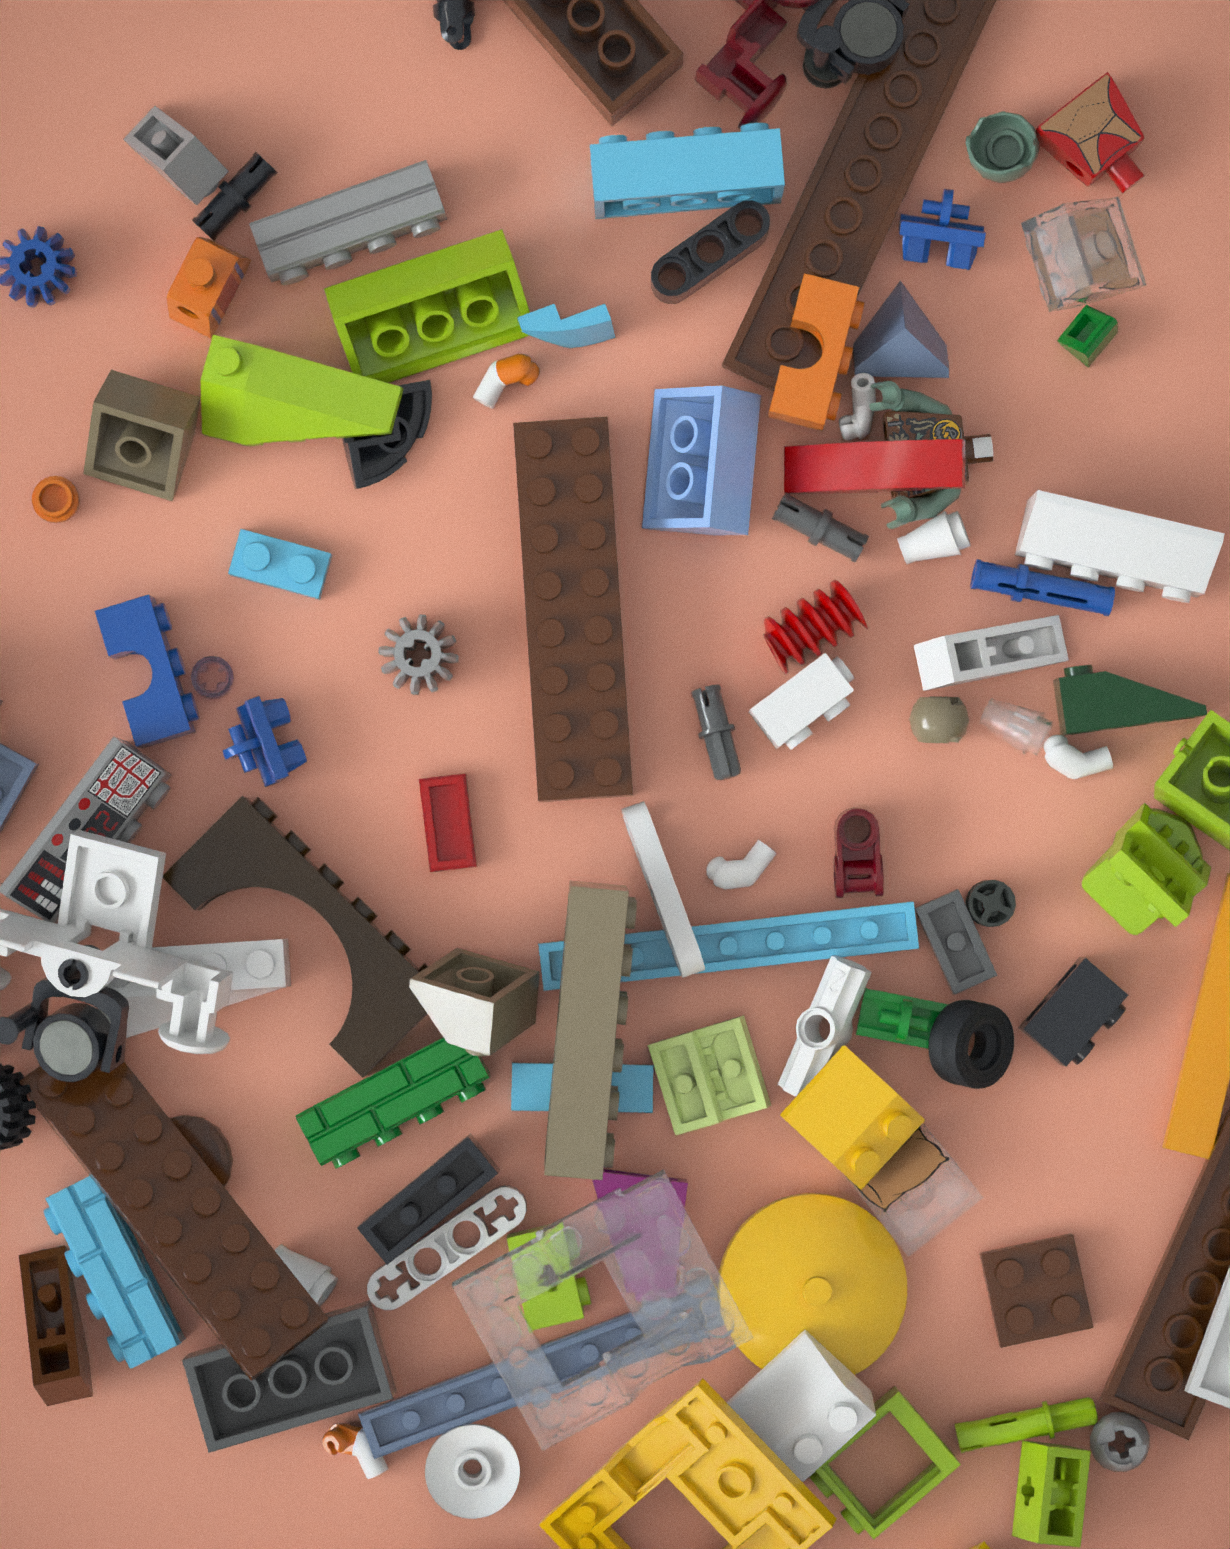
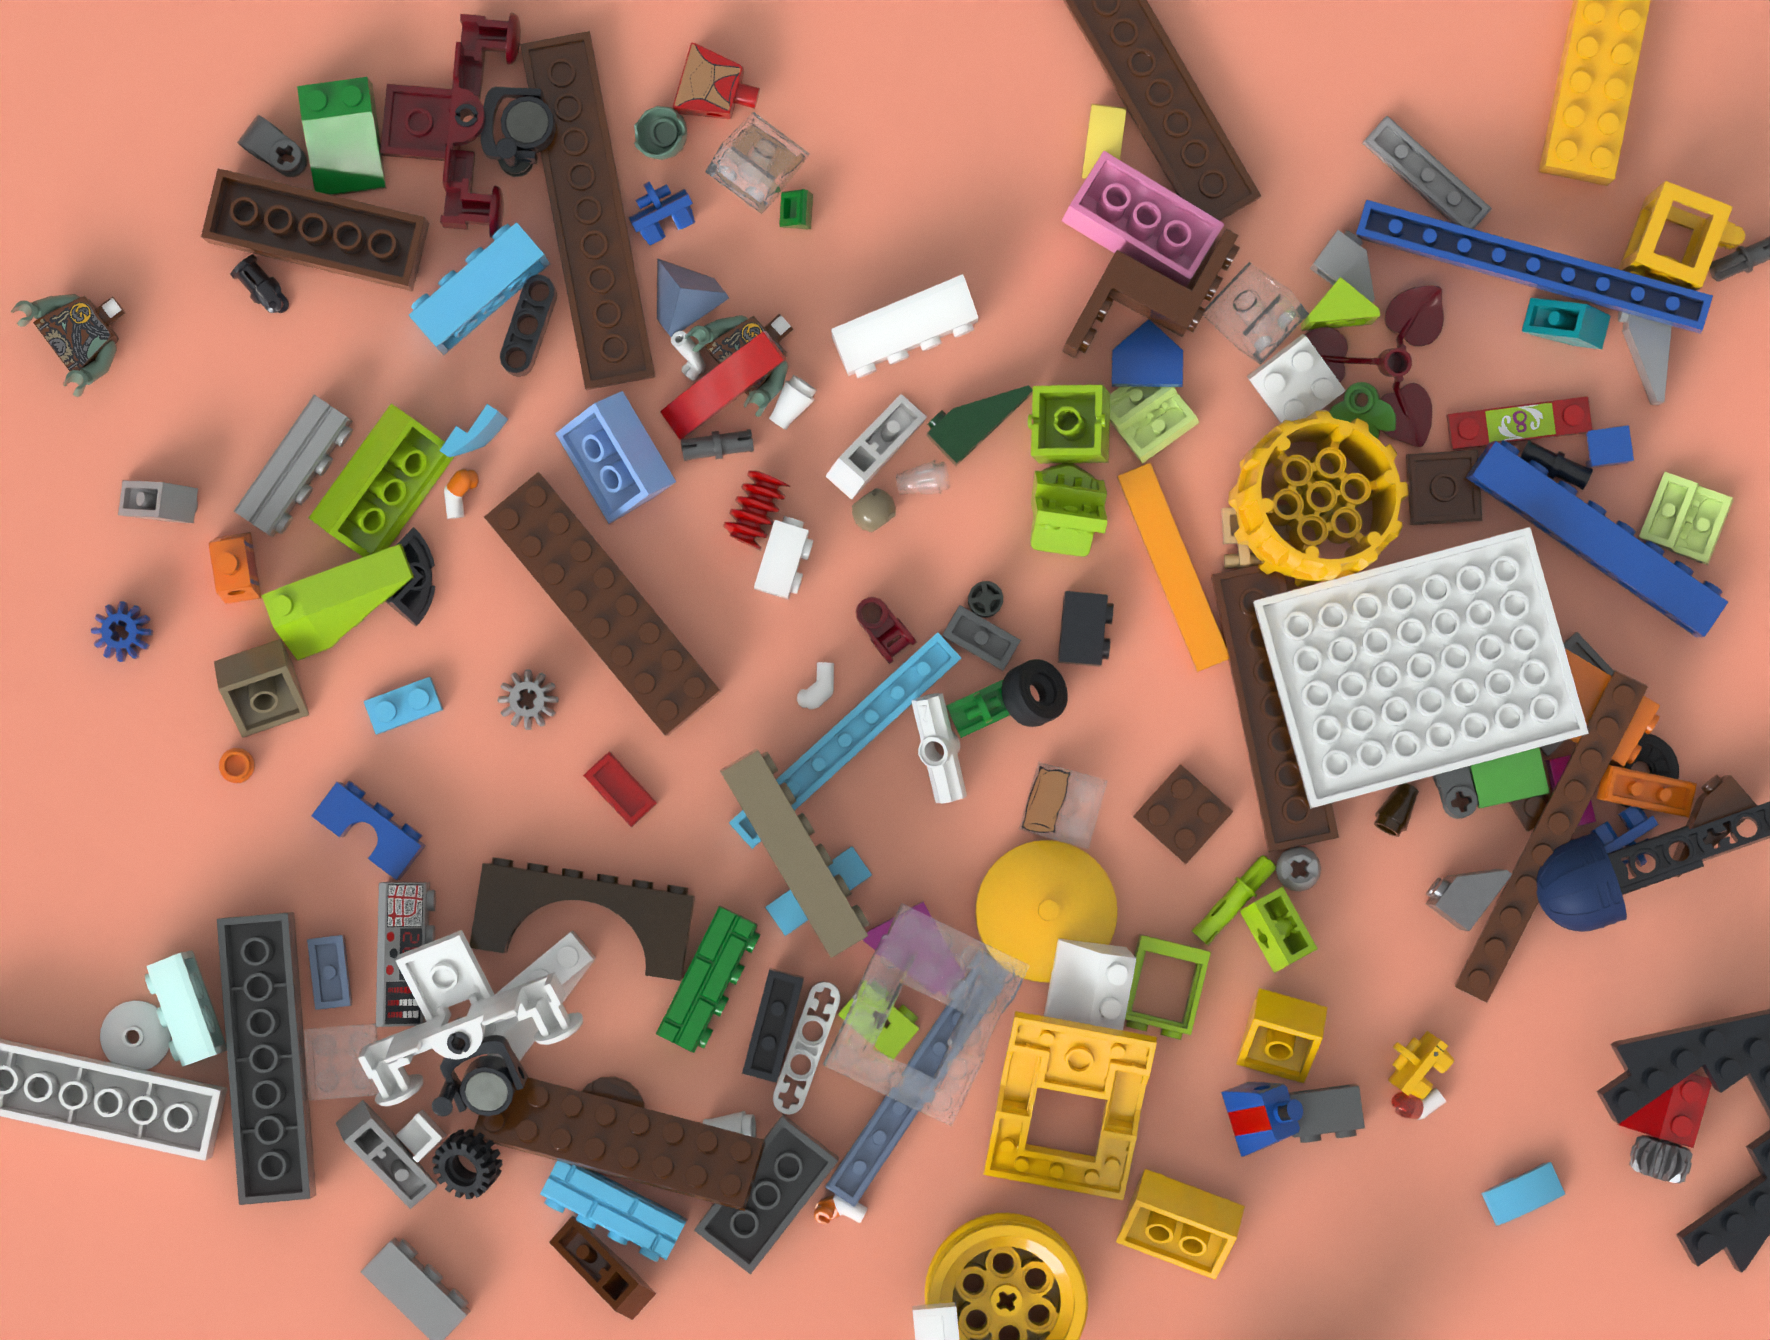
camera: 40 degrees left, 0 degrees up
bush [191,656,234,700] -> none
black pin [192,151,278,241] -> none
blue hips [222,696,307,787] -> none
dark tan slope [409,948,540,1056] -> none
white dish [425,1424,520,1519] -> none
white beam [621,801,705,978] -> none
yellowish green slope [648,1015,771,1136] -> none
dark grey axle [691,684,741,780] -> none
orange arch [768,273,865,431] -> none
yellow slope [780,1045,925,1190] -> none
blue pin [970,559,1115,617] -> none
white arm [1043,735,1113,779] -> none

